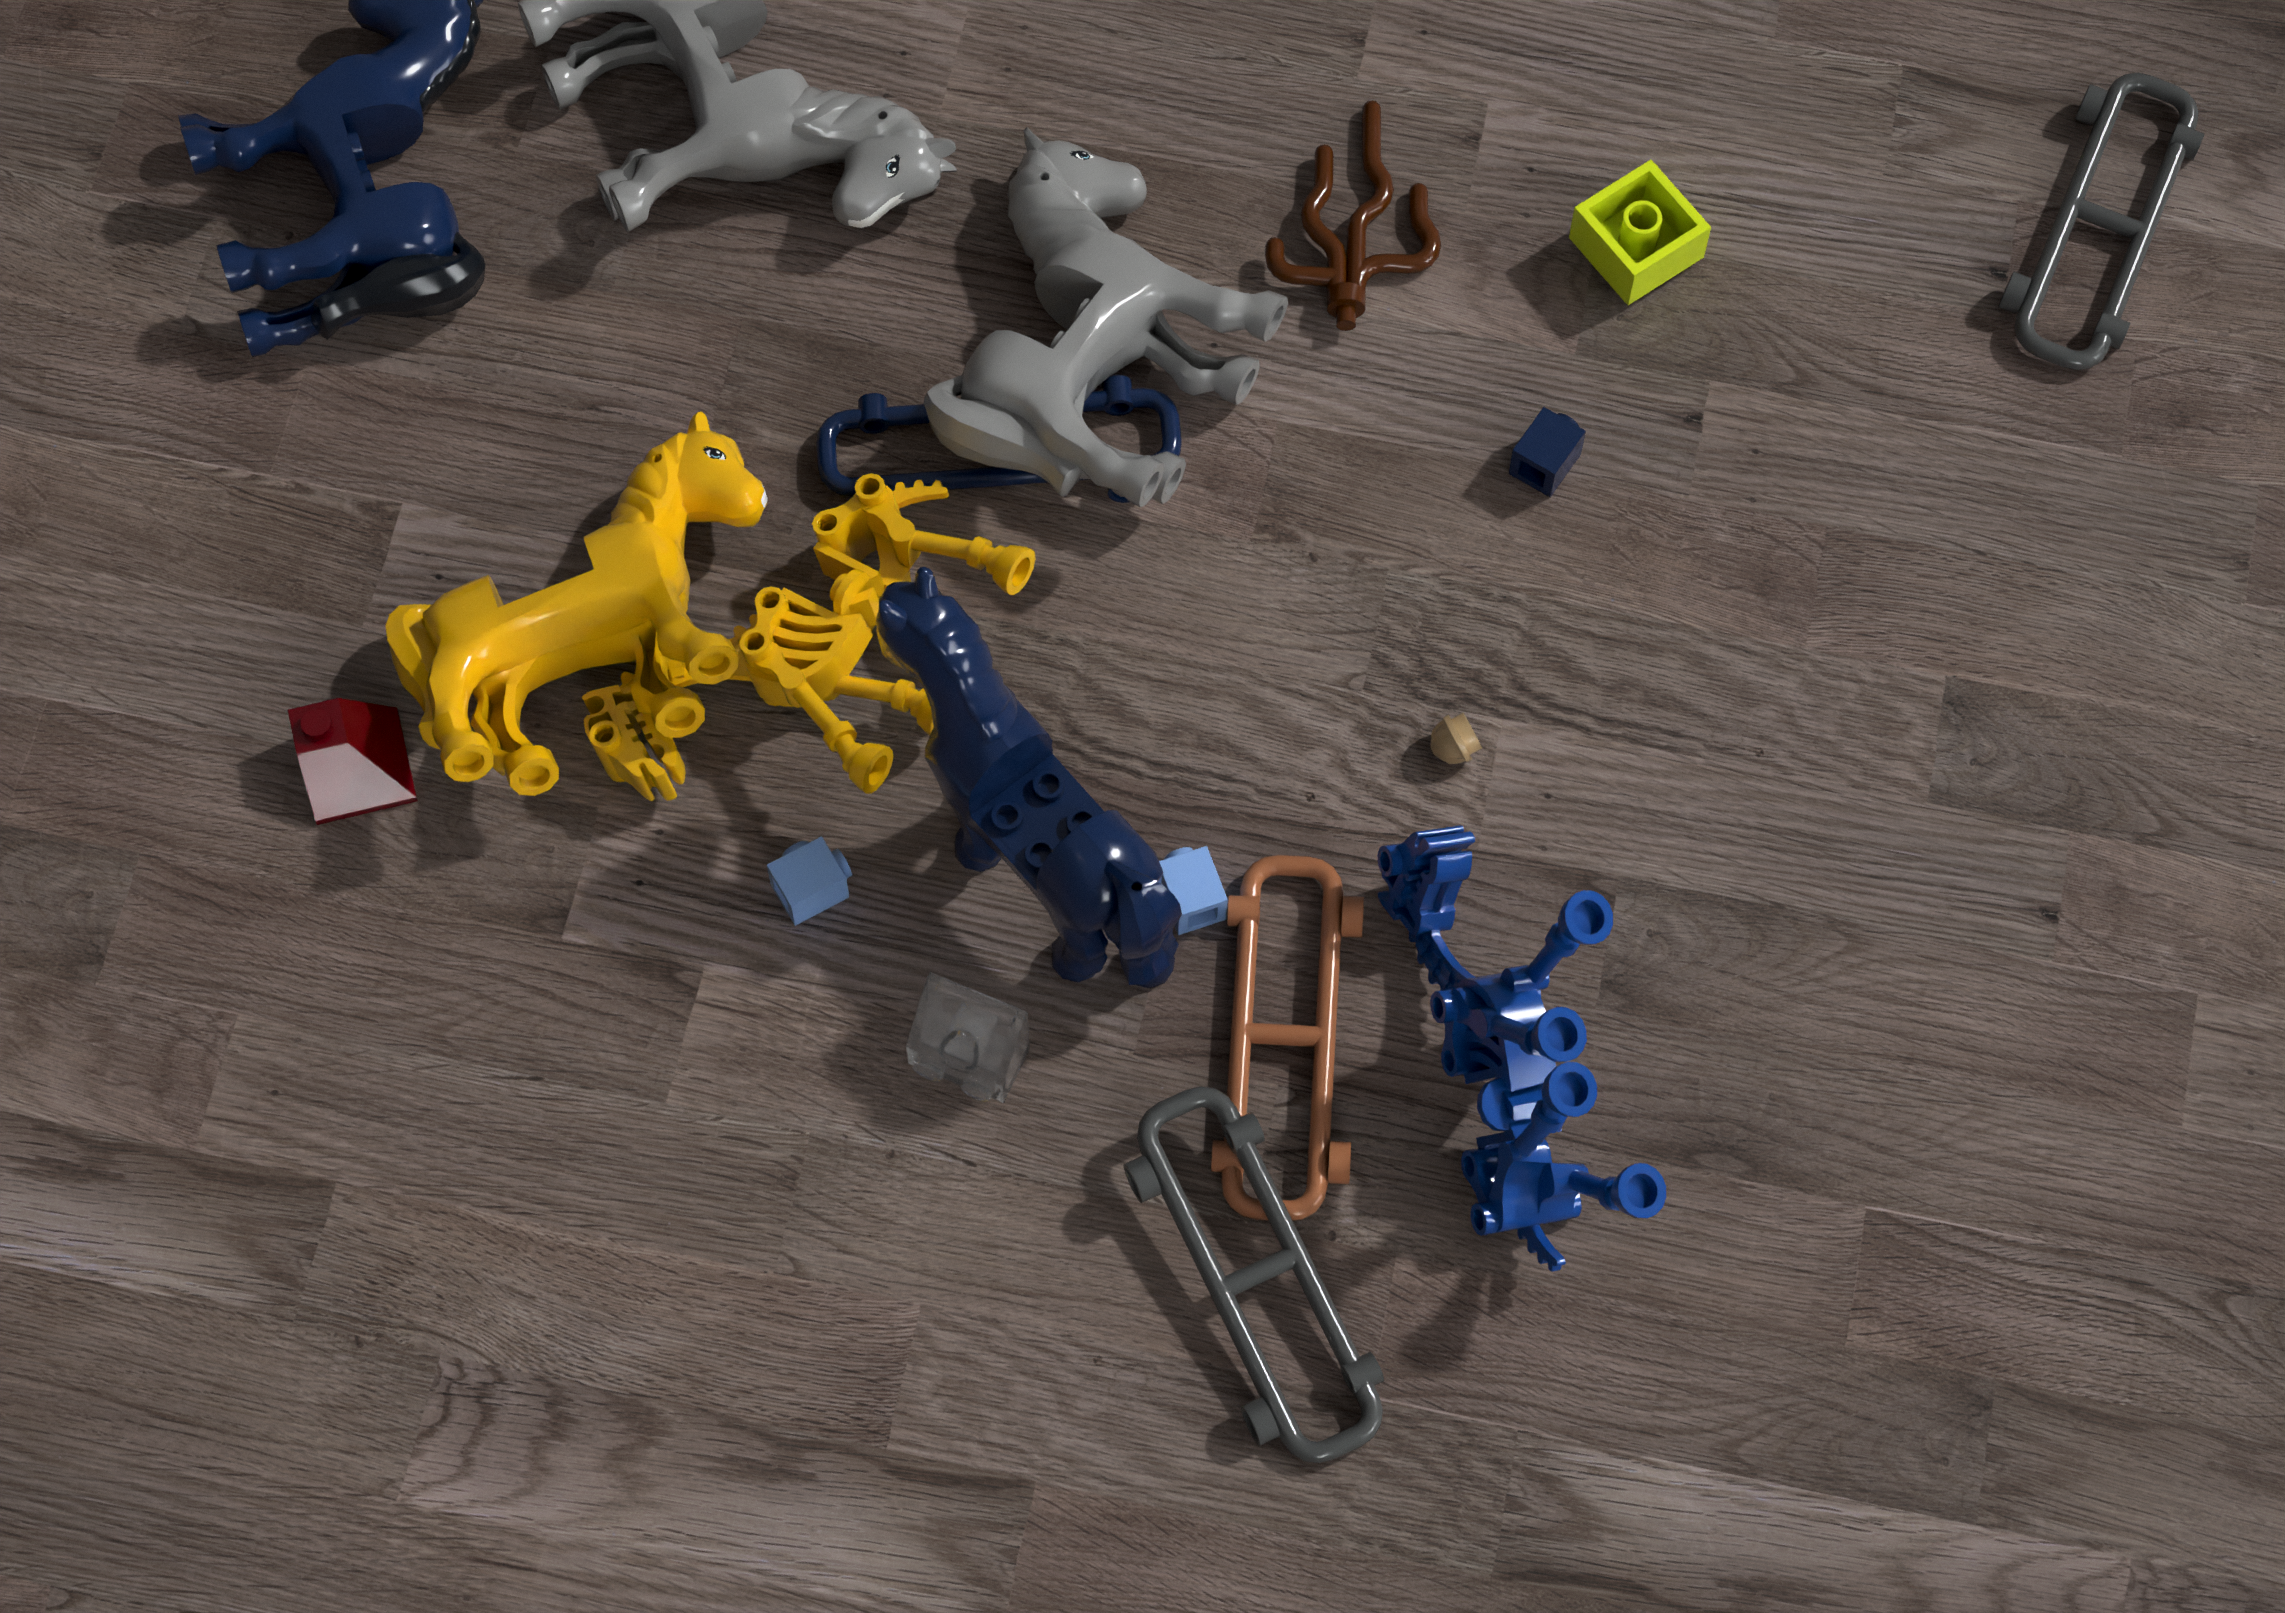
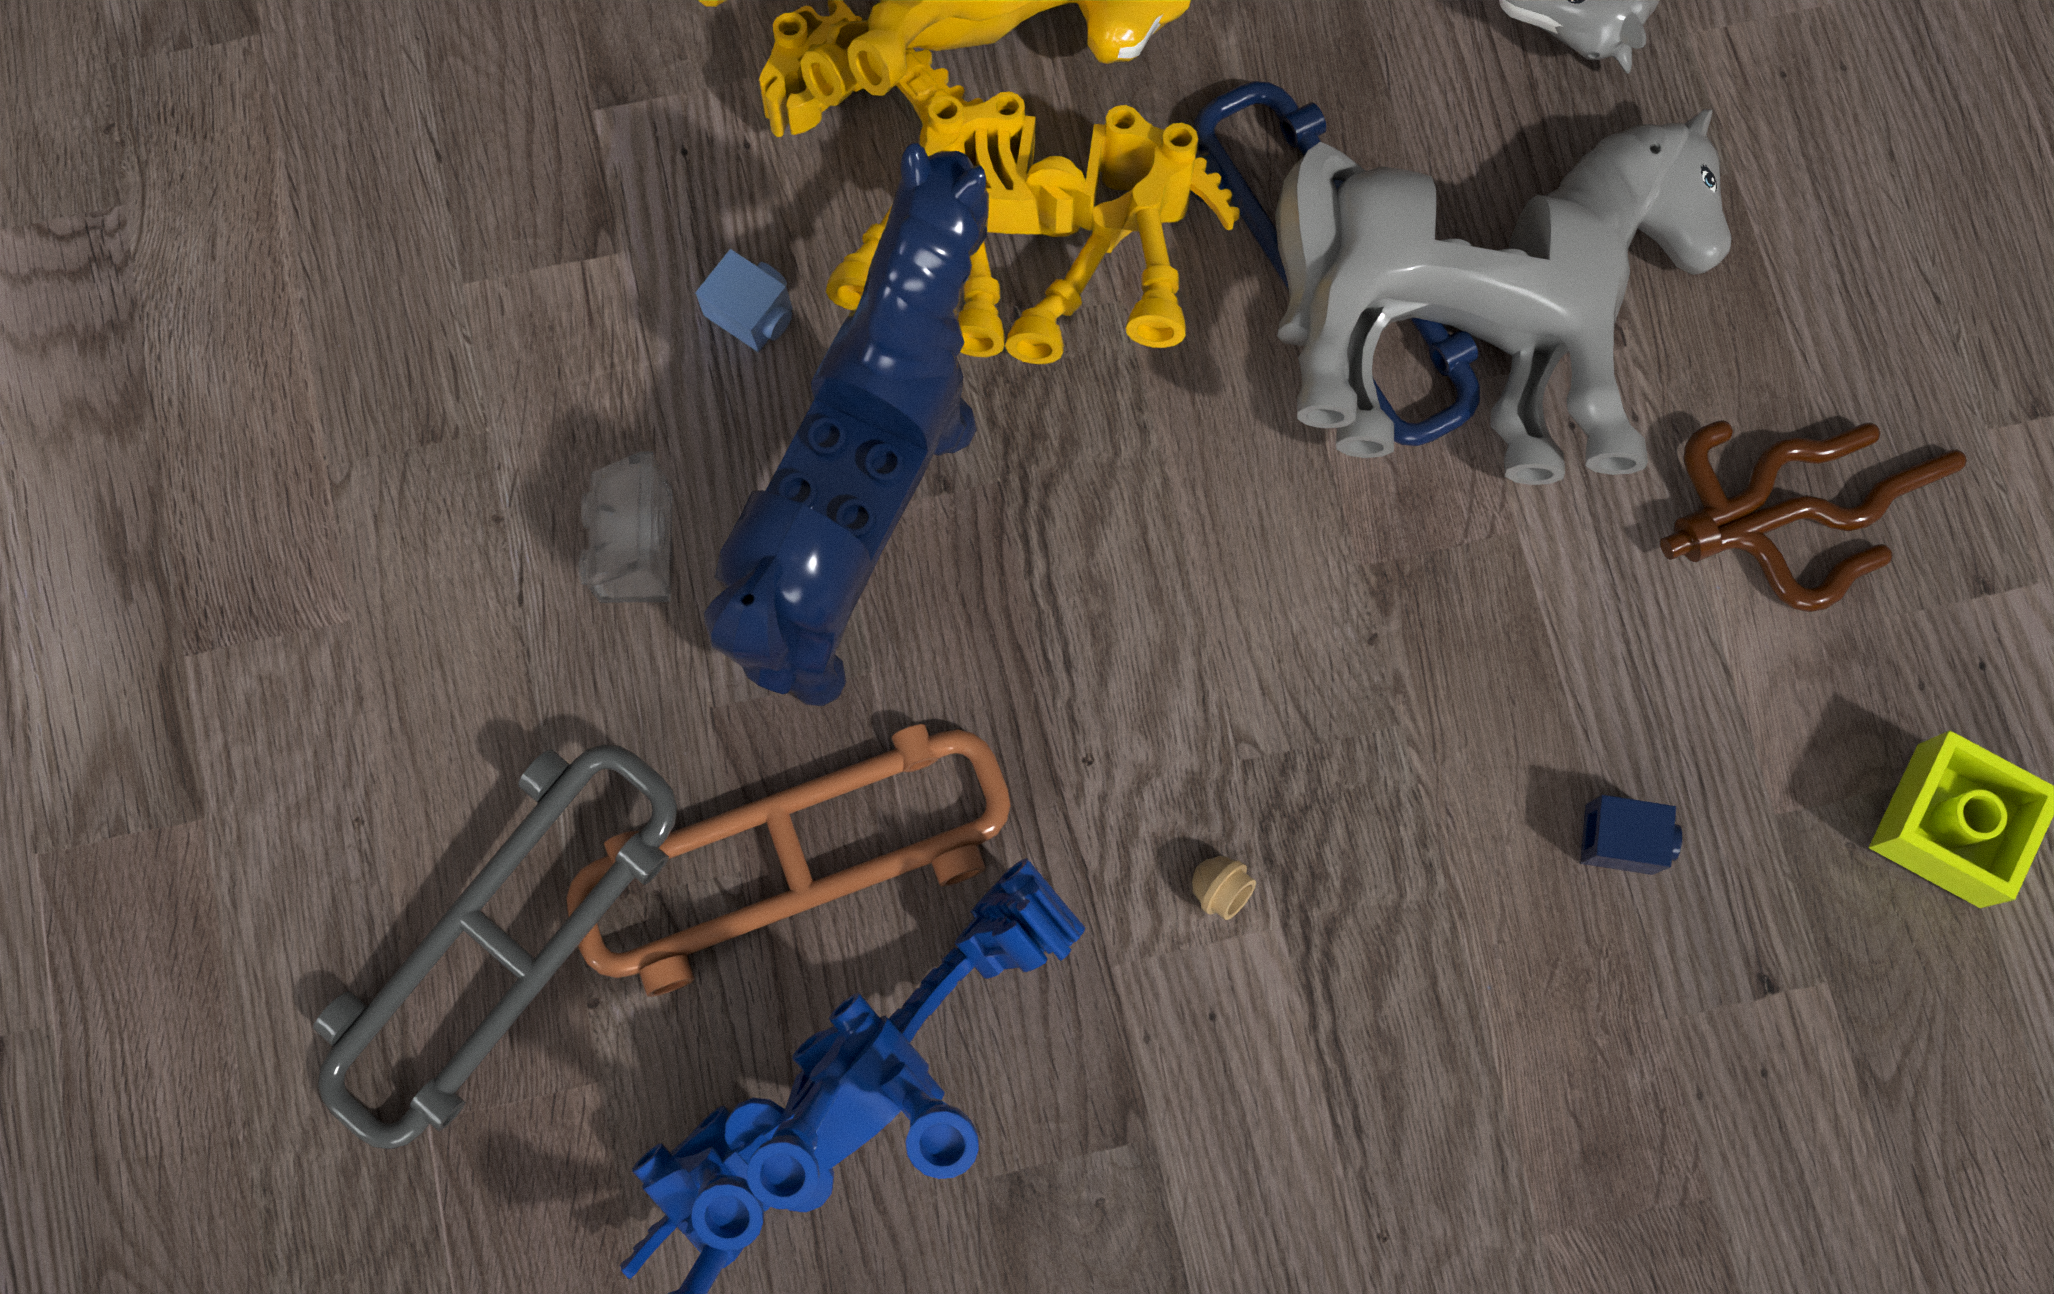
camera: 65 degrees right, 10 degrees up
light blue brick [1159,846,1228,935] -> none

